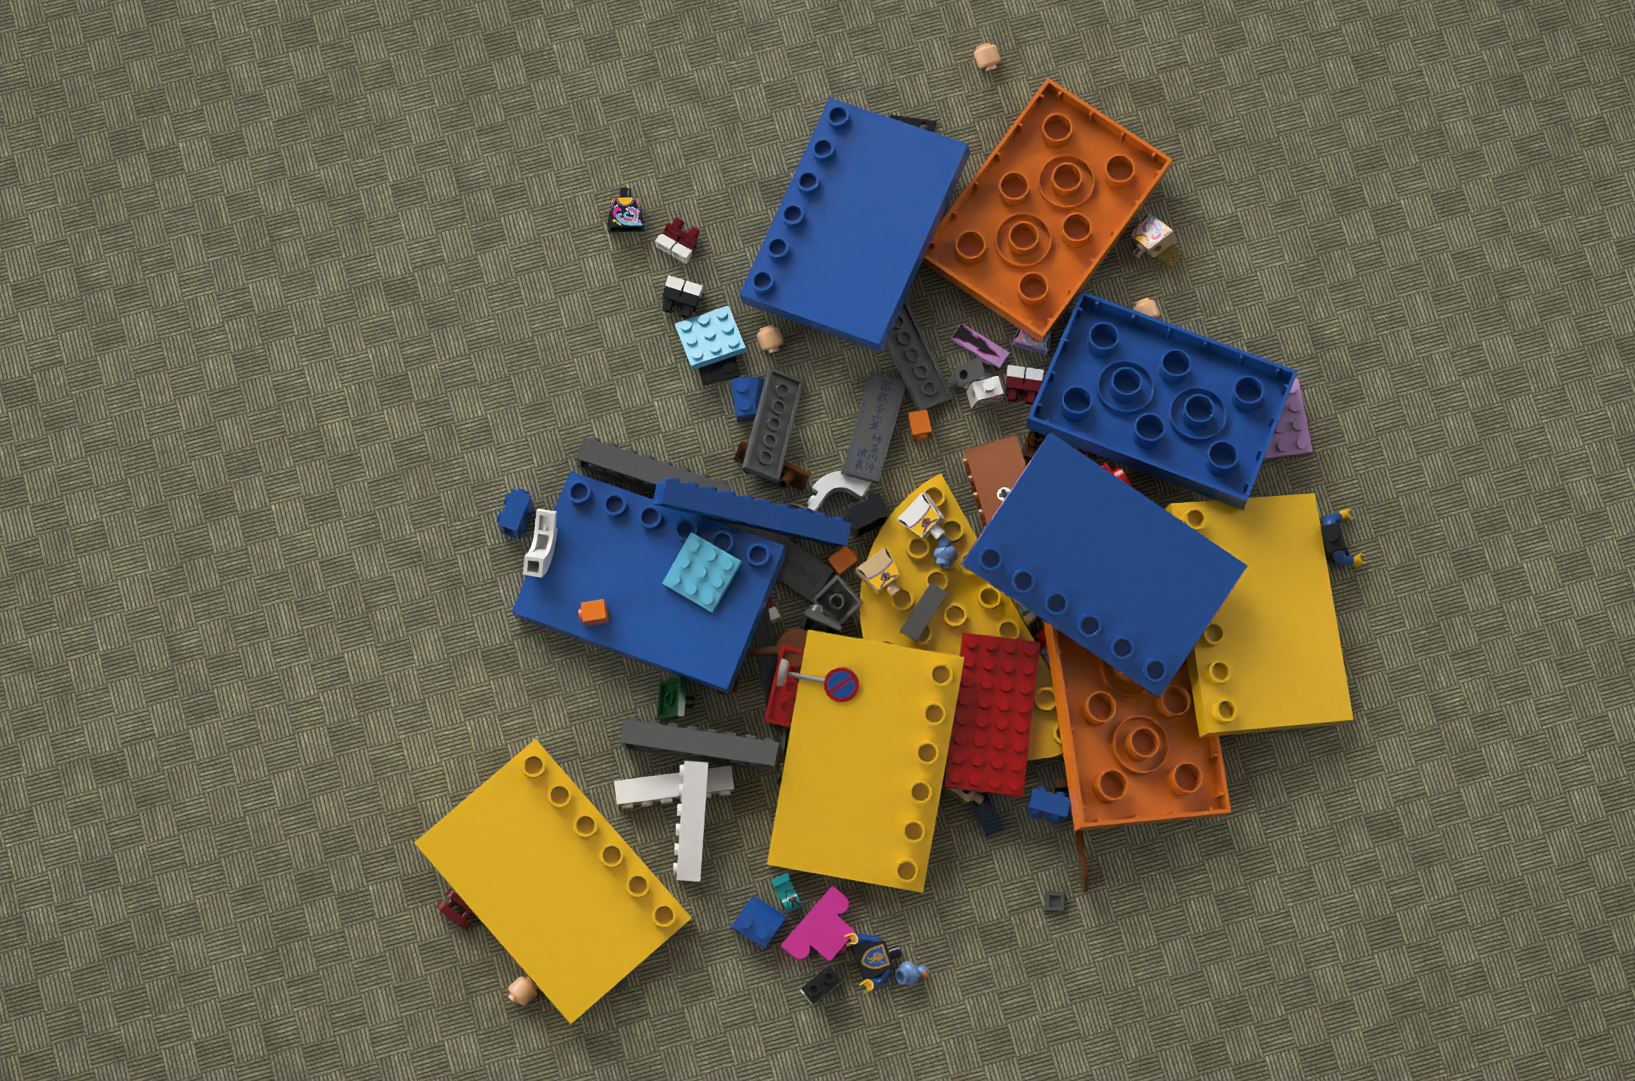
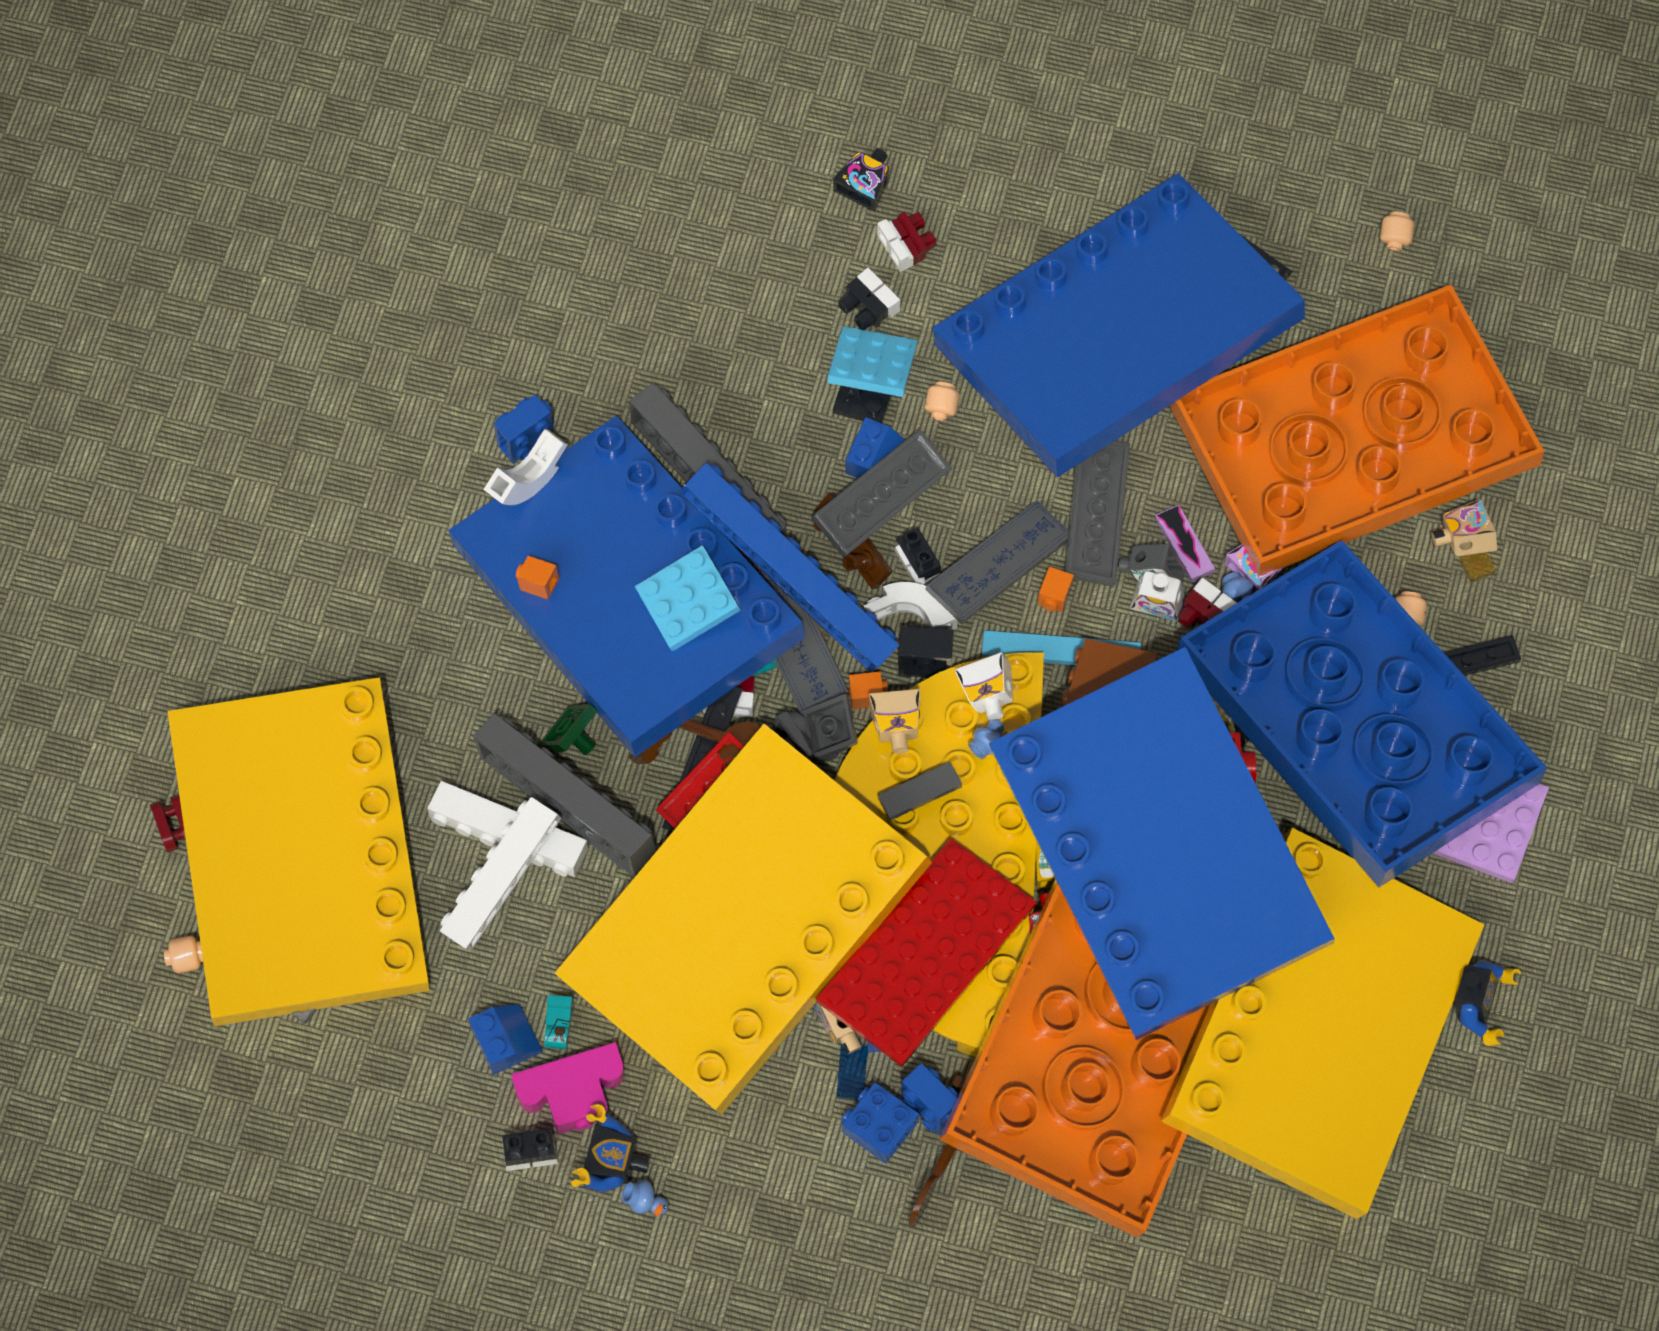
camera: 35 degrees right, 10 degrees down
piece [777,659,859,702] -> none
dark grey tile [1044,891,1065,913] -> none
none -> blue brick [841,1082,919,1164]
none -> black hips [895,528,941,586]
none -> medium azure tile [982,631,1141,665]
none -> medium blue animal [1222,572,1253,603]
none -> black tile [1444,635,1521,676]

